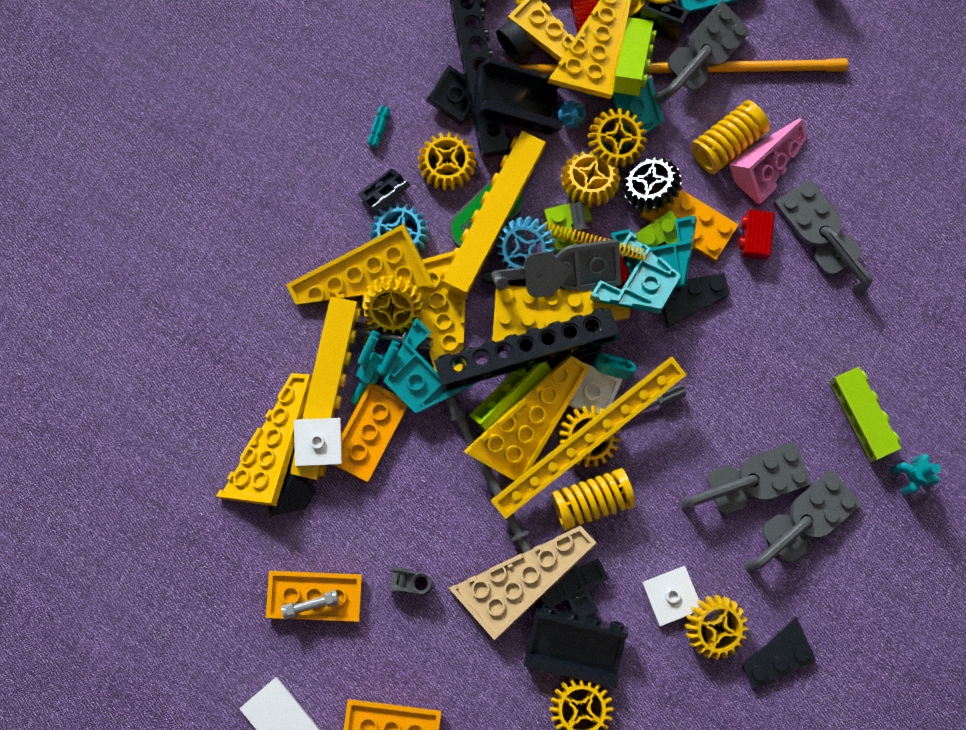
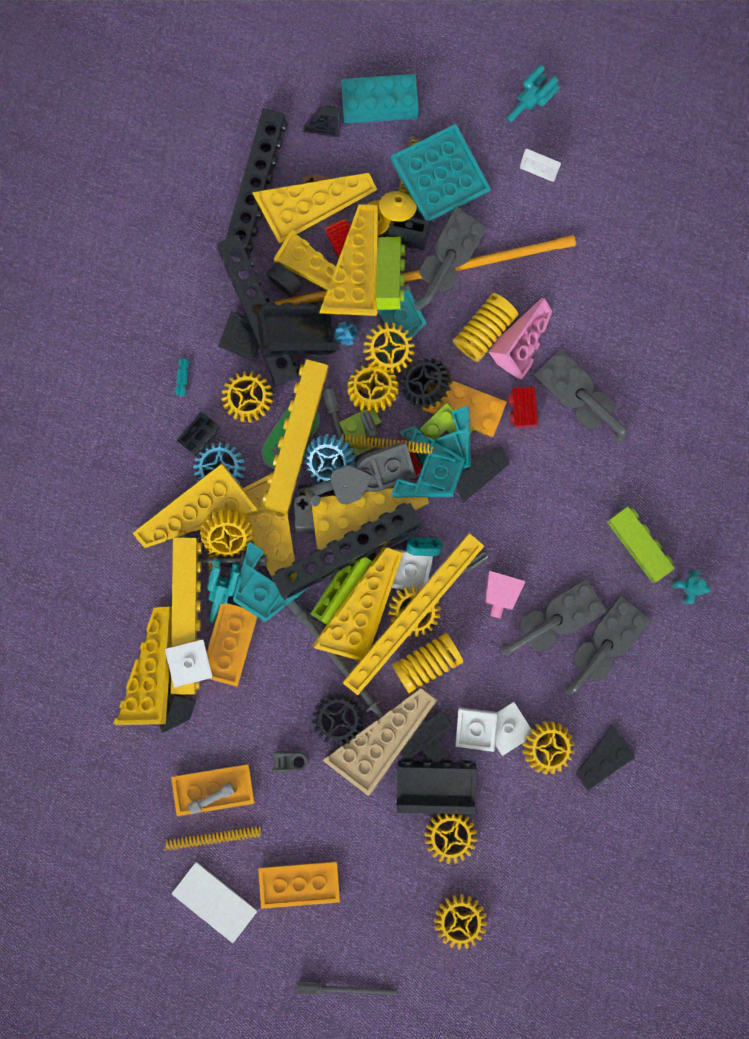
camera: 10 degrees left, 5 degrees up
none -> yellow piece [164,826,261,851]
none -> dark grey piece [294,496,315,533]
none -> black gear [312,693,365,746]
none -> dark grey piece [322,388,344,442]
none -> white plate [455,707,498,752]
none -> bright pink torso [485,571,525,619]

